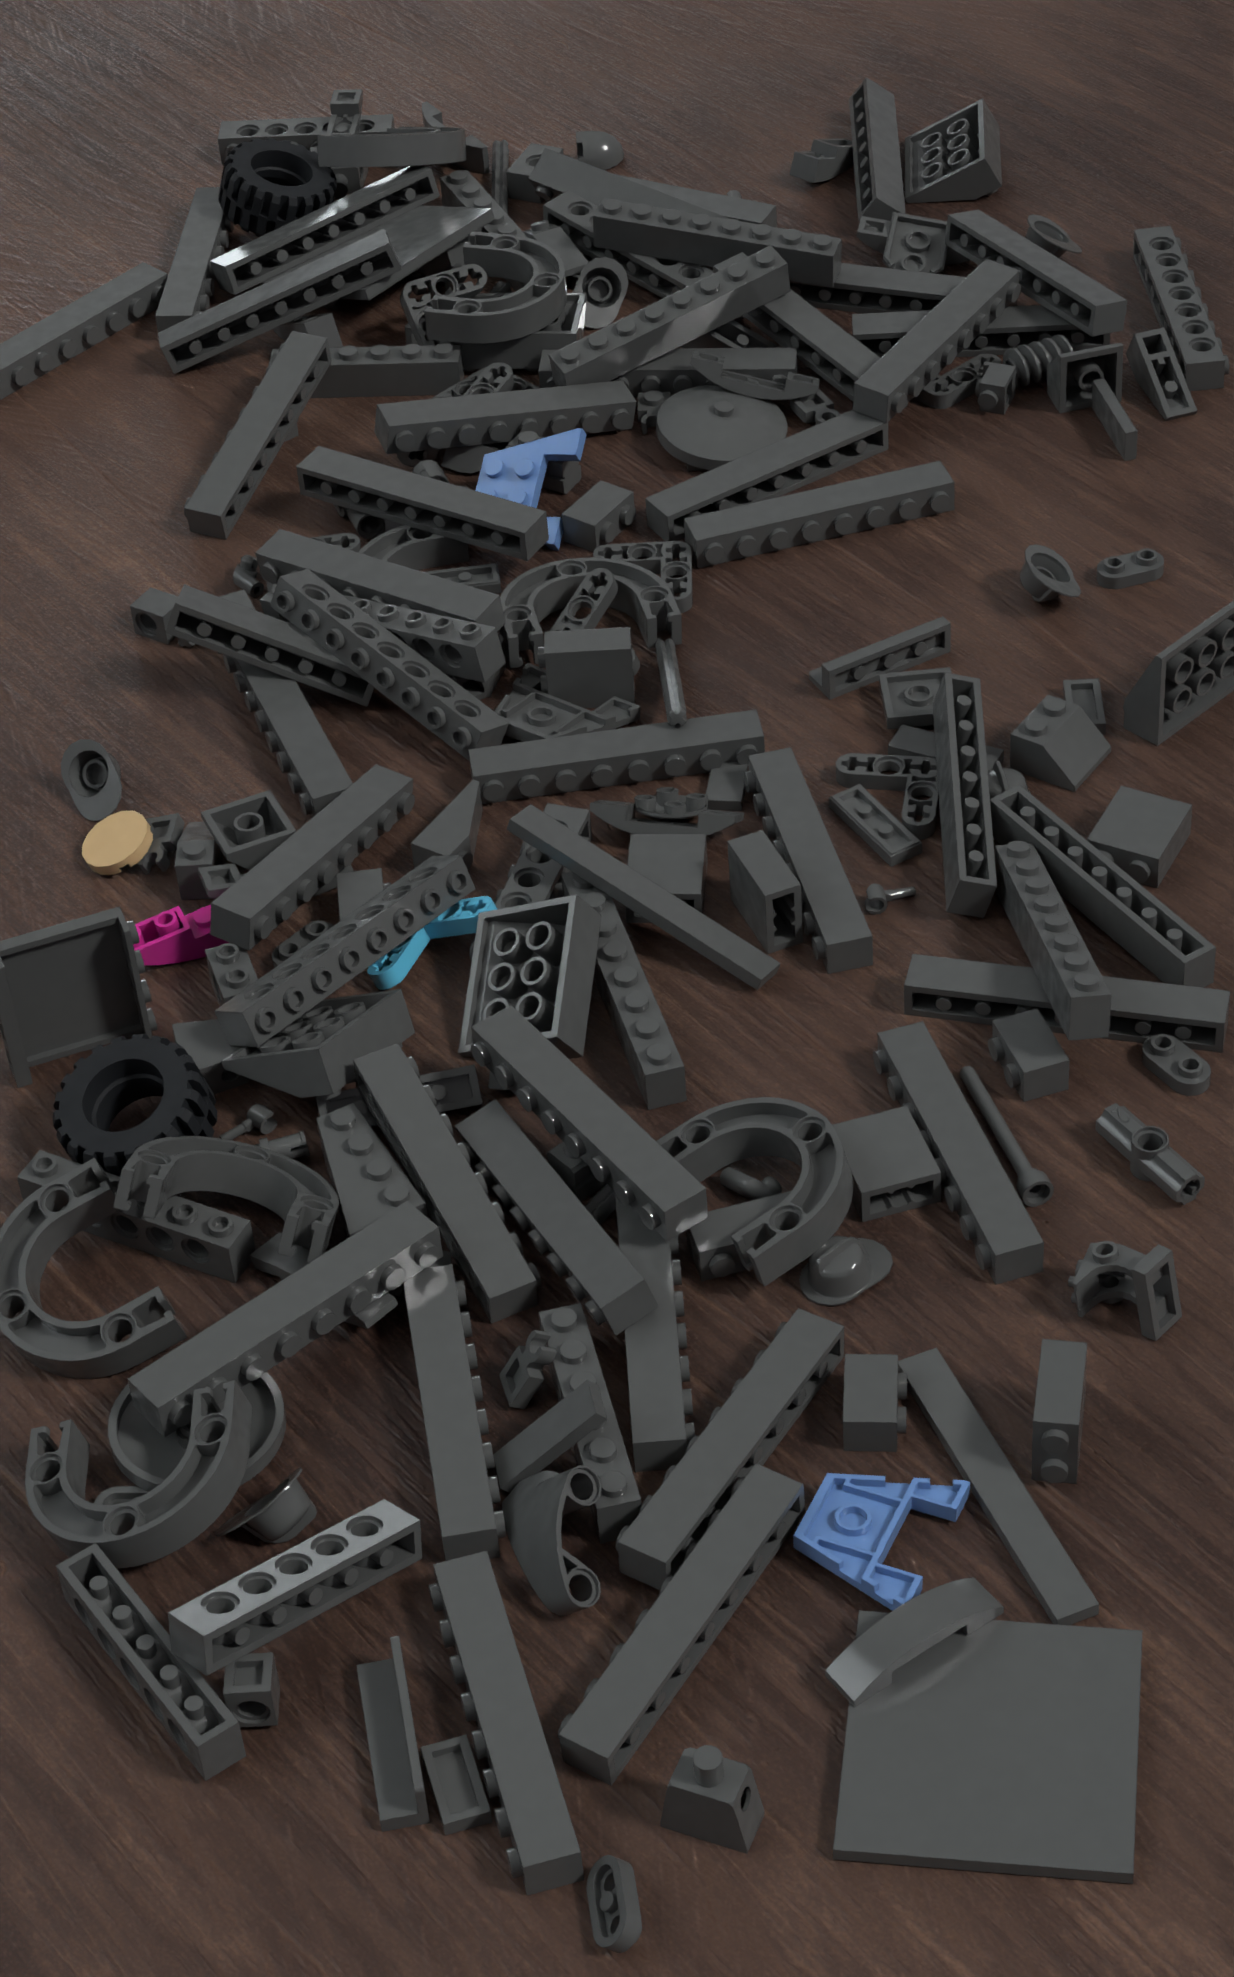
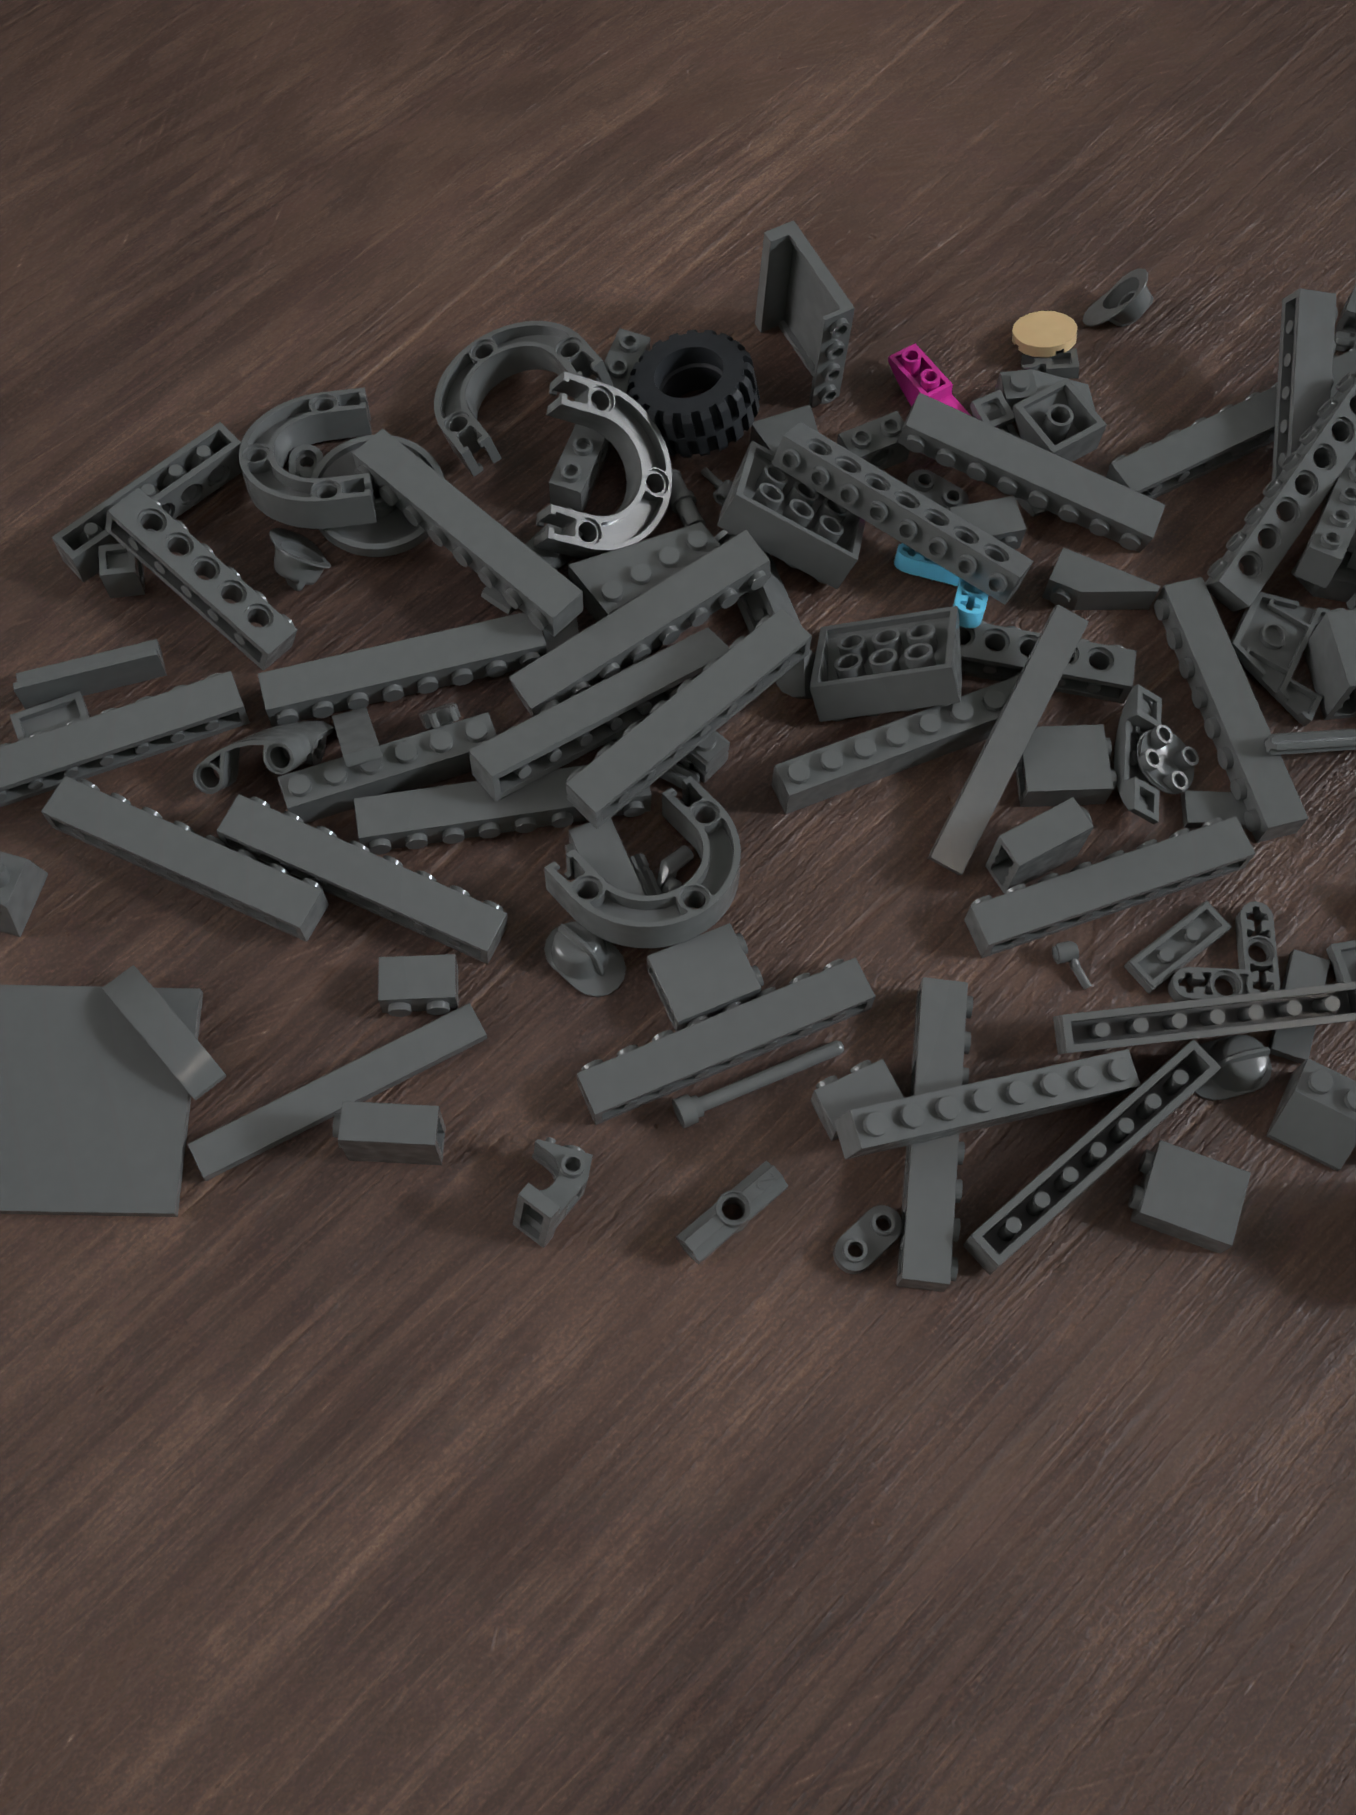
camera: 75 degrees right, 25 degrees up
medium blue wing [793,1473,970,1611] -> none

